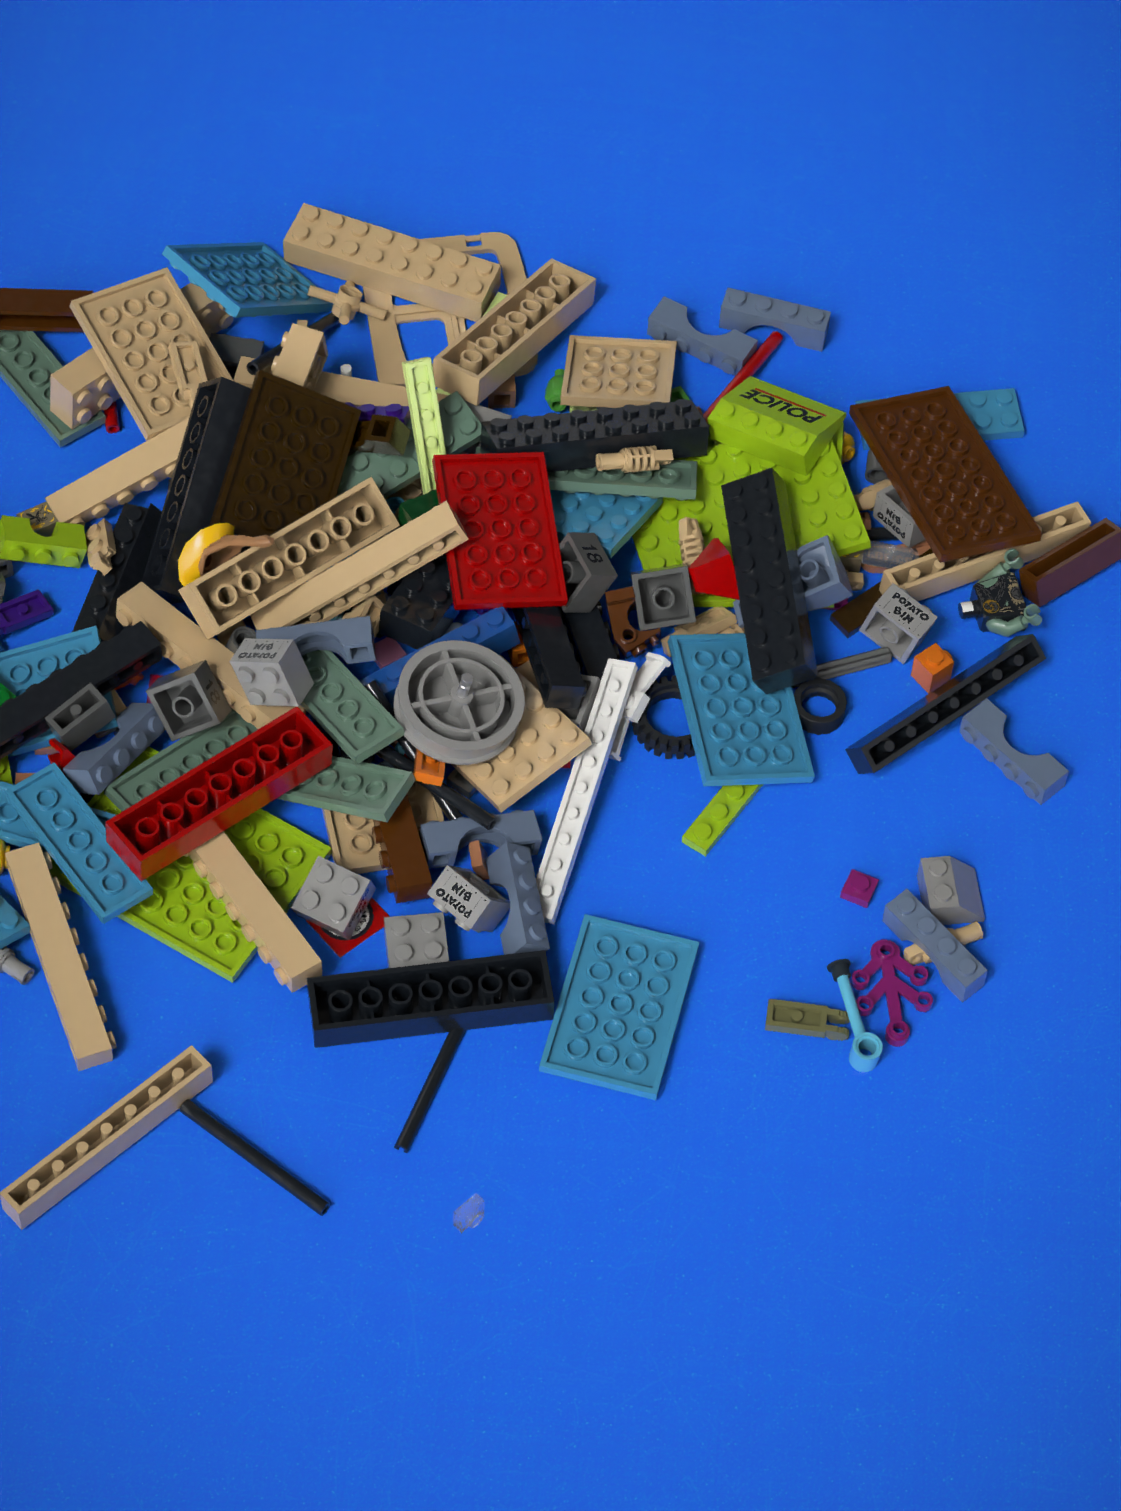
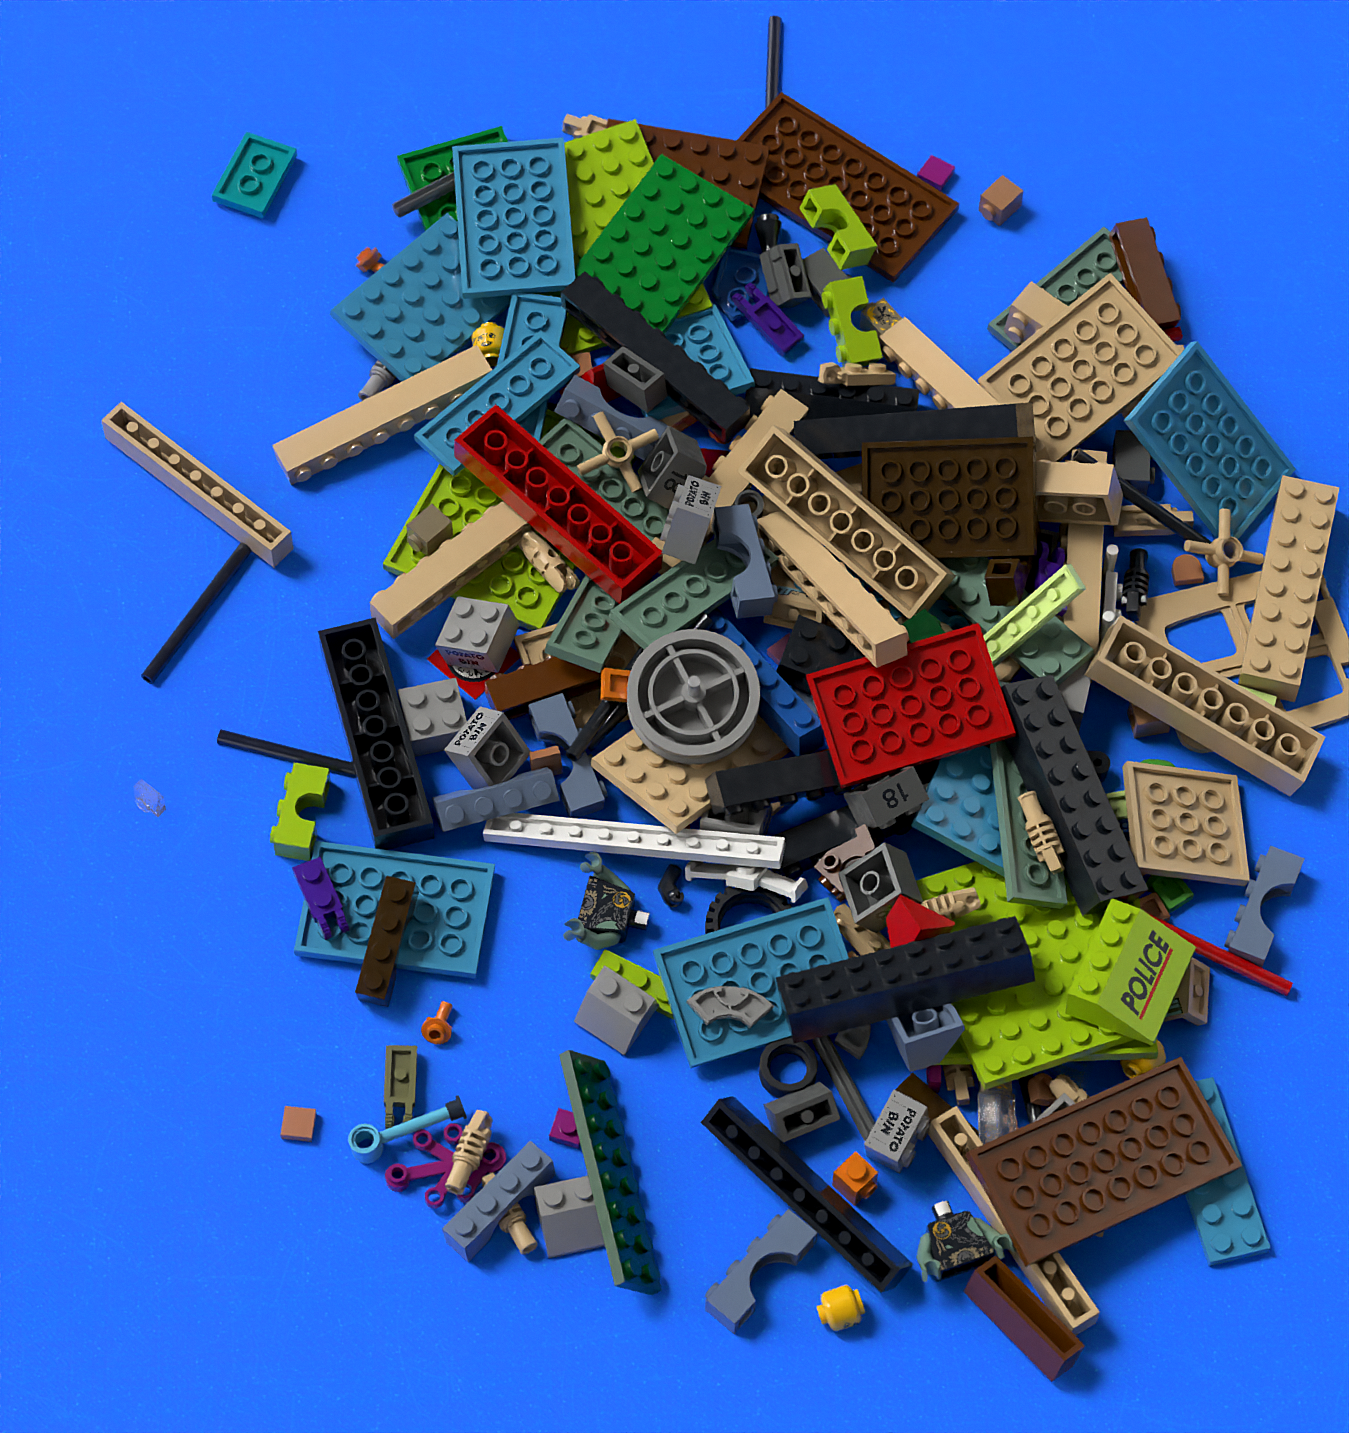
camera: 85 degrees right, 5 degrees up
tan hinge [168,340,208,410] -> none
hat [178,523,274,587] -> none
sand blue arch [719,287,831,352] -> none
none -> lime arch [270,762,331,861]
none -> nougat tile [280,1106,317,1142]
none -> dark purple hinge [292,857,350,940]
none -> dark brown arch [355,876,419,1007]
none -> dark tan brick [406,504,453,556]
none -> orange plate [421,1001,453,1044]
none -> tan hinge [445,1110,493,1195]
none -> tan hinge [518,531,580,593]
none -> plate [559,1049,662,1295]
none -> torso [563,852,650,950]
none -> light grey slope [574,965,659,1056]
none -> tan bar [576,411,659,493]
none -> black arm [658,864,684,907]
none -> light grey tile [686,986,774,1028]
none -> dark grey brick [763,1082,840,1142]
none -> yellow head [816,1285,865,1331]
none -> black hinge [1121,548,1150,621]
none -> nougat tile [1171,554,1204,586]

